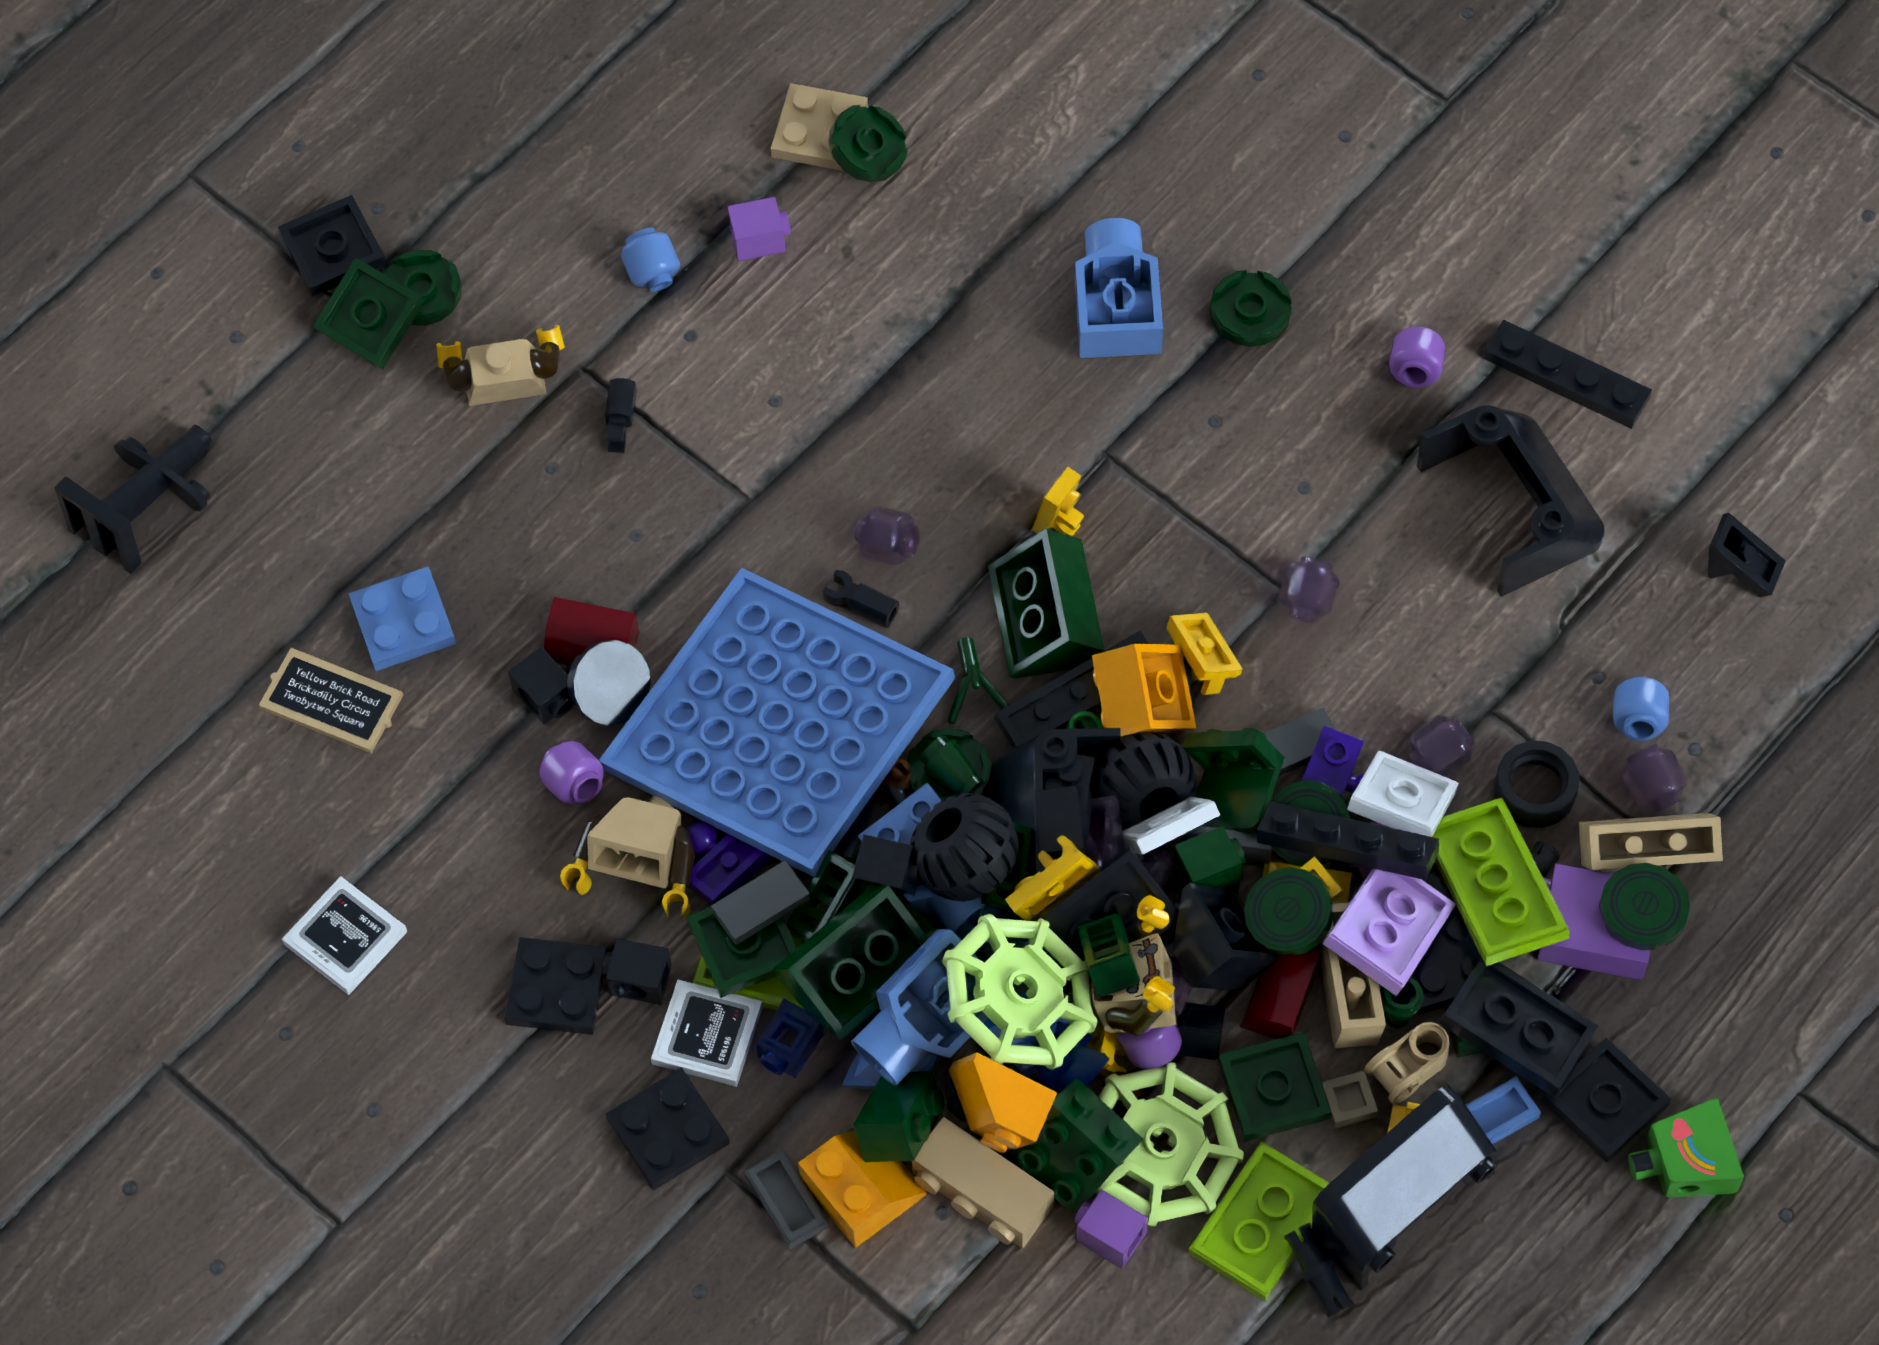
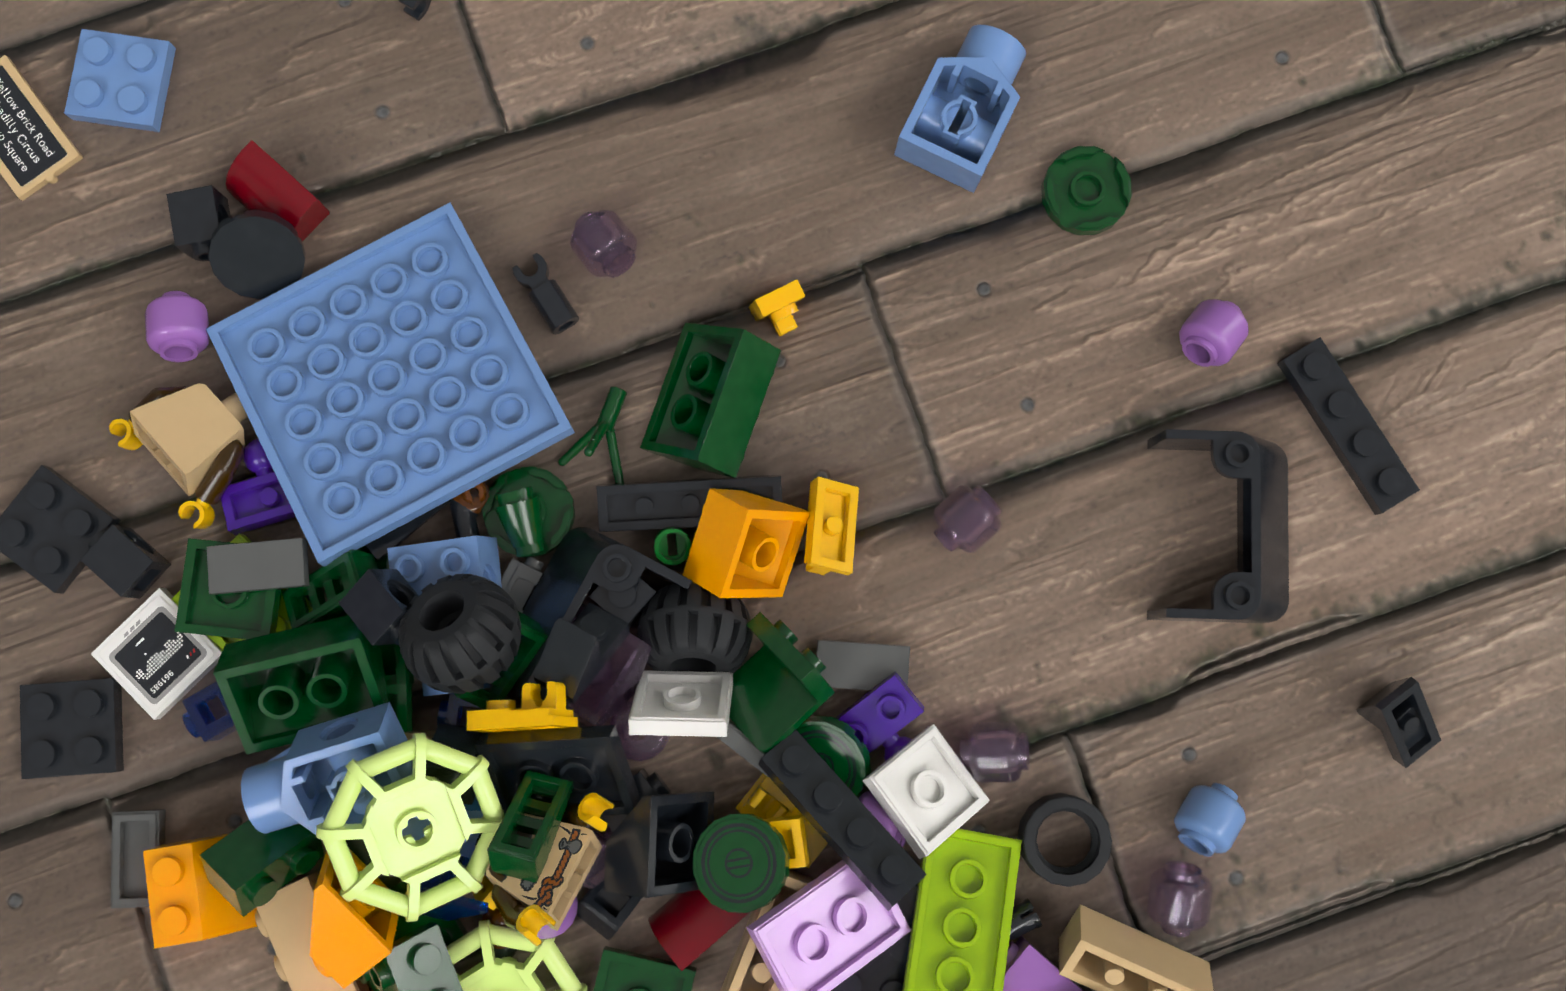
camera: 20 degrees right, 20 degrees up
dark green brick [1172,826,1245,897] -> none

